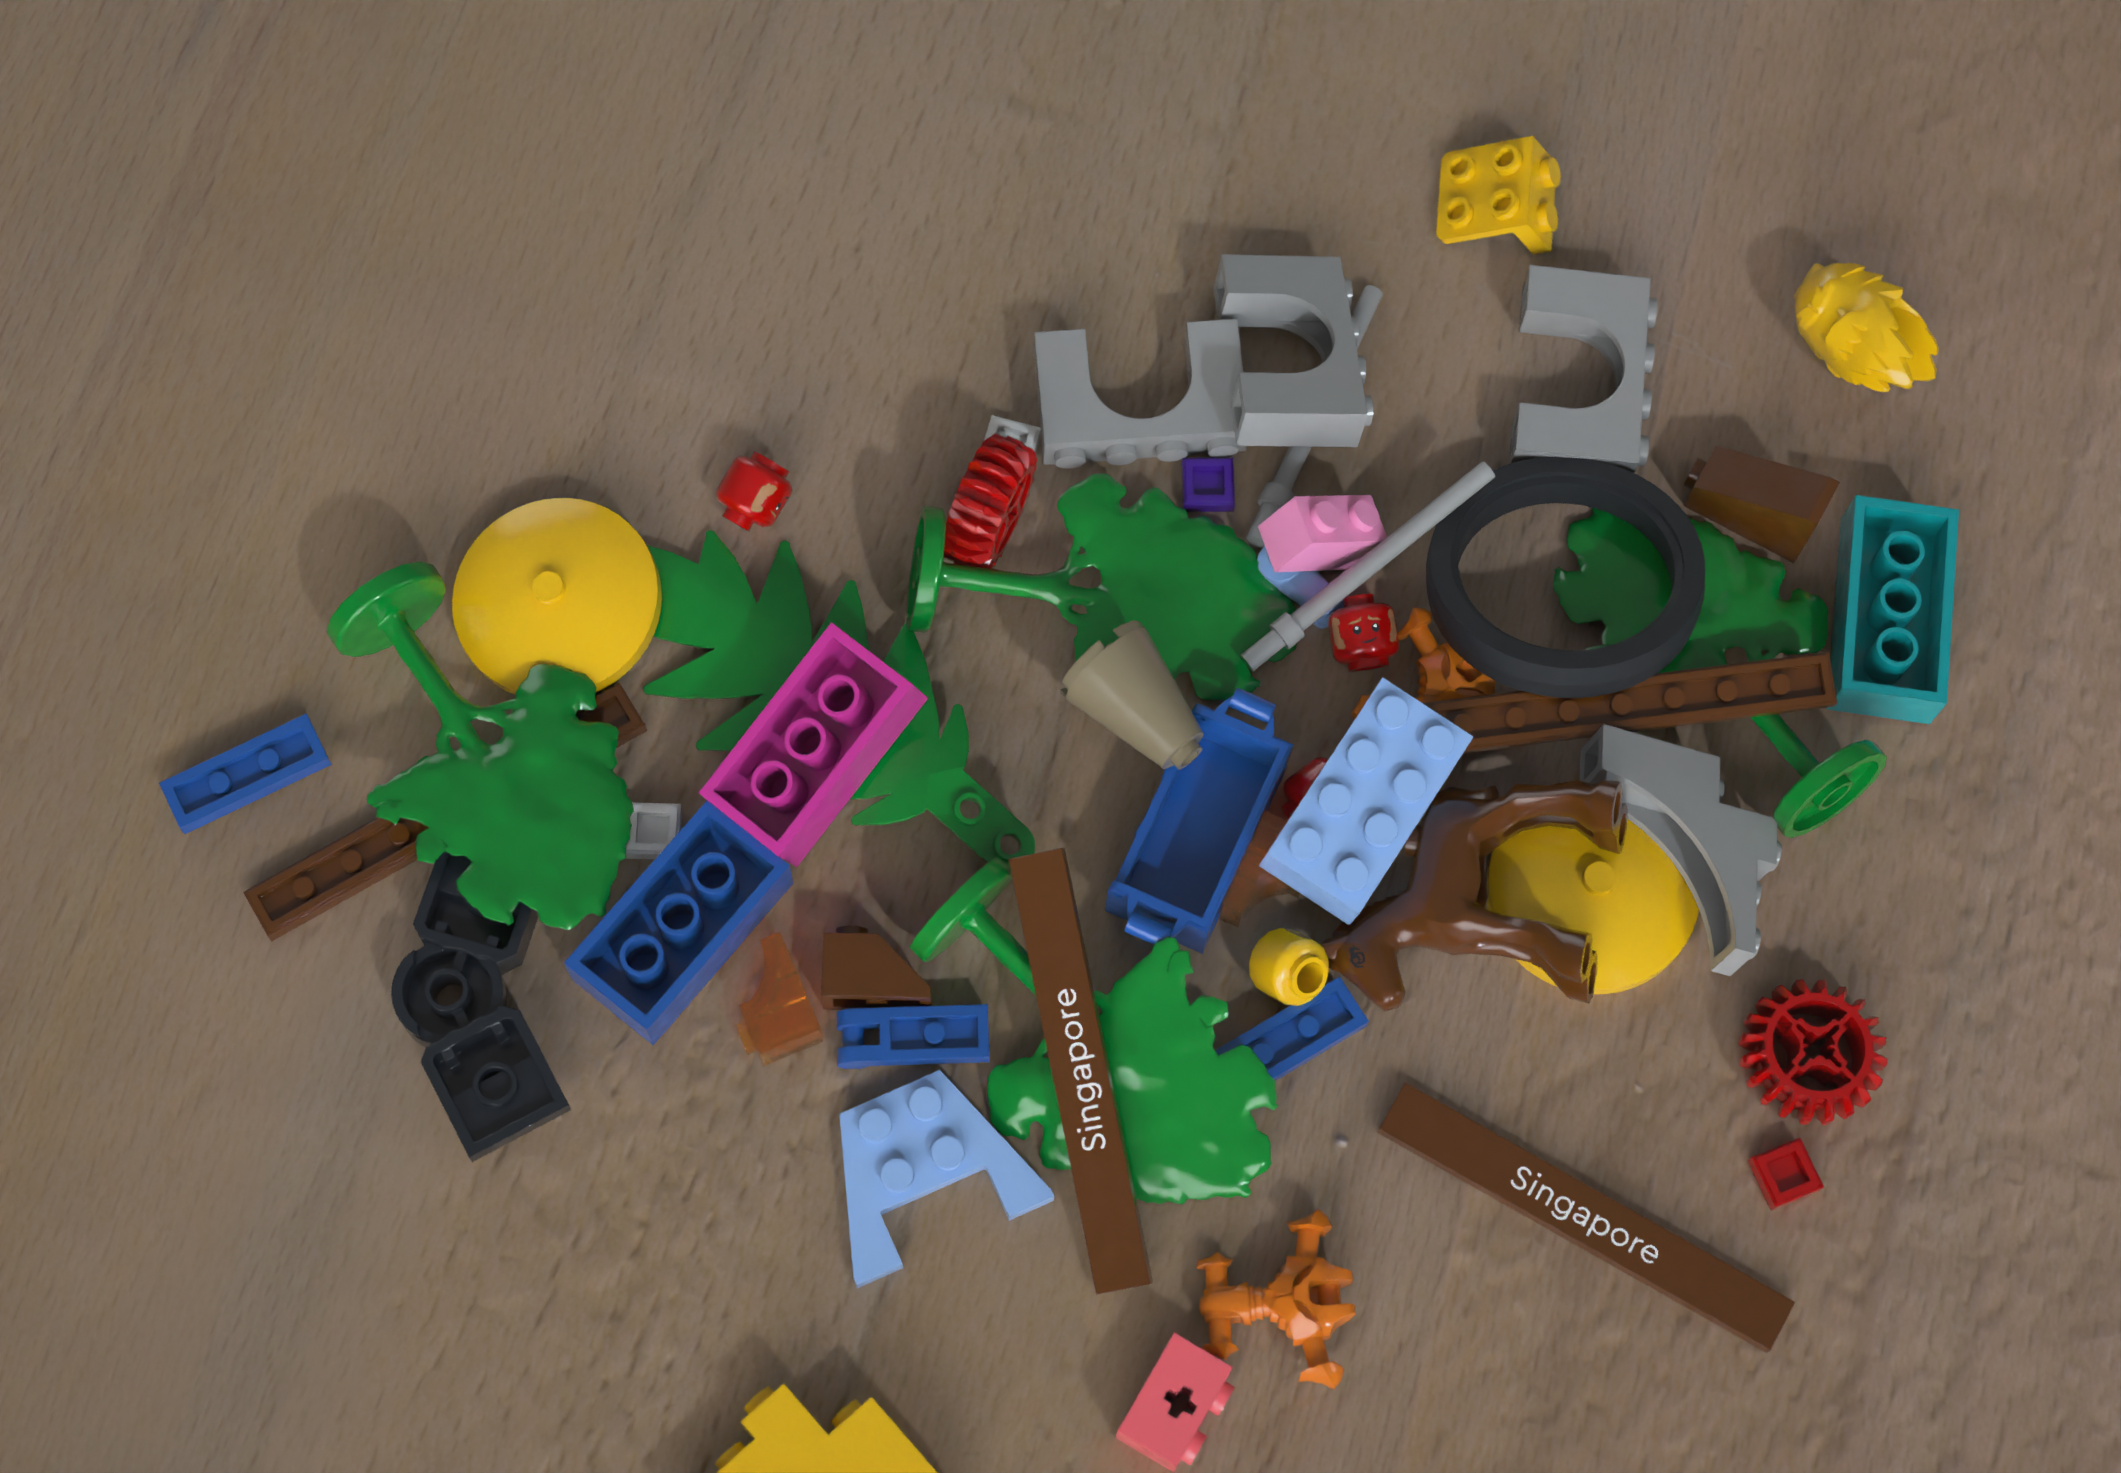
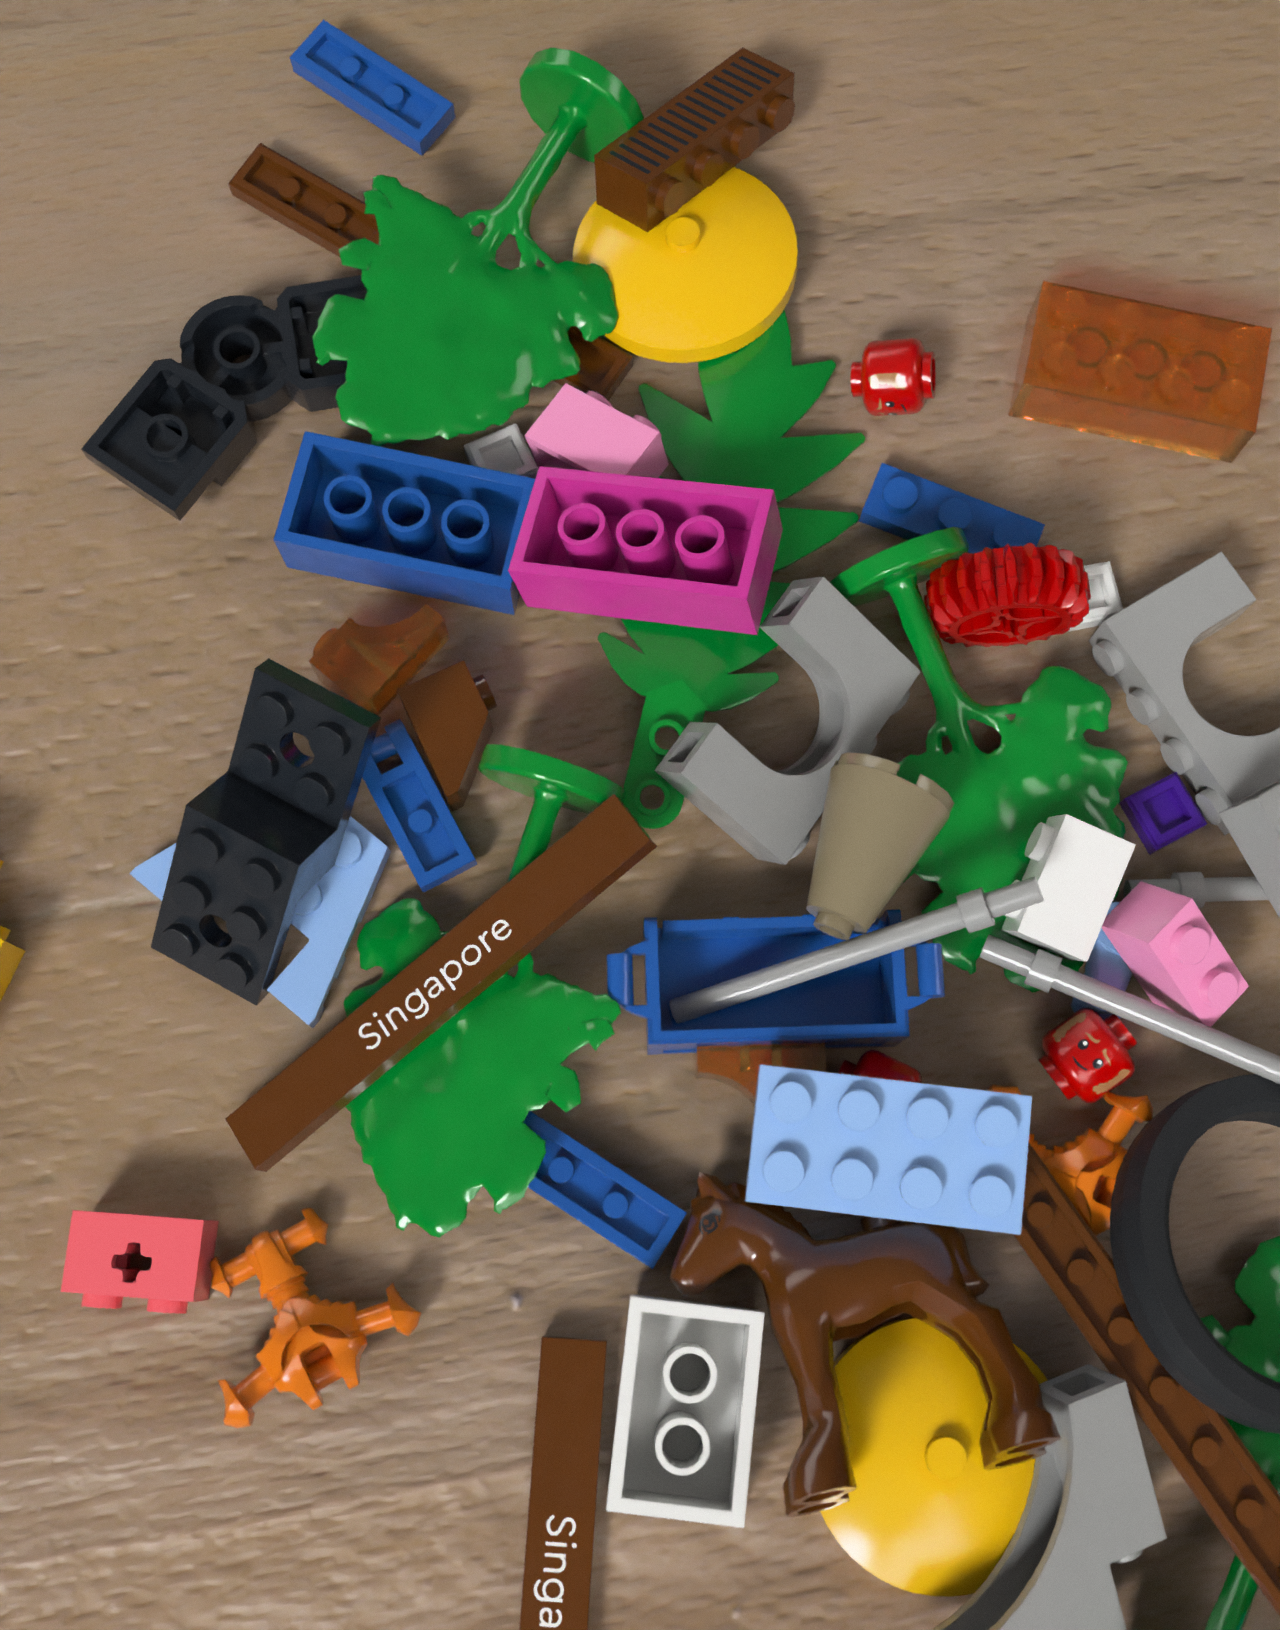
camera: 65 degrees right, 5 degrees up
yellow head [1249,928,1329,1006] -> none
none -> black bracket [151,658,381,1006]
none -> bright pink brick [524,383,669,478]
none -> reddish brown brick [594,47,795,232]
none -> white brick [606,1294,765,1528]
none -> light grey arch [655,577,921,865]
none -> light grey bar [670,876,1044,1024]
none -> blue plate [859,463,1045,553]
none -> white brick [1001,814,1136,962]
none -> clear orange brick [1008,281,1272,463]

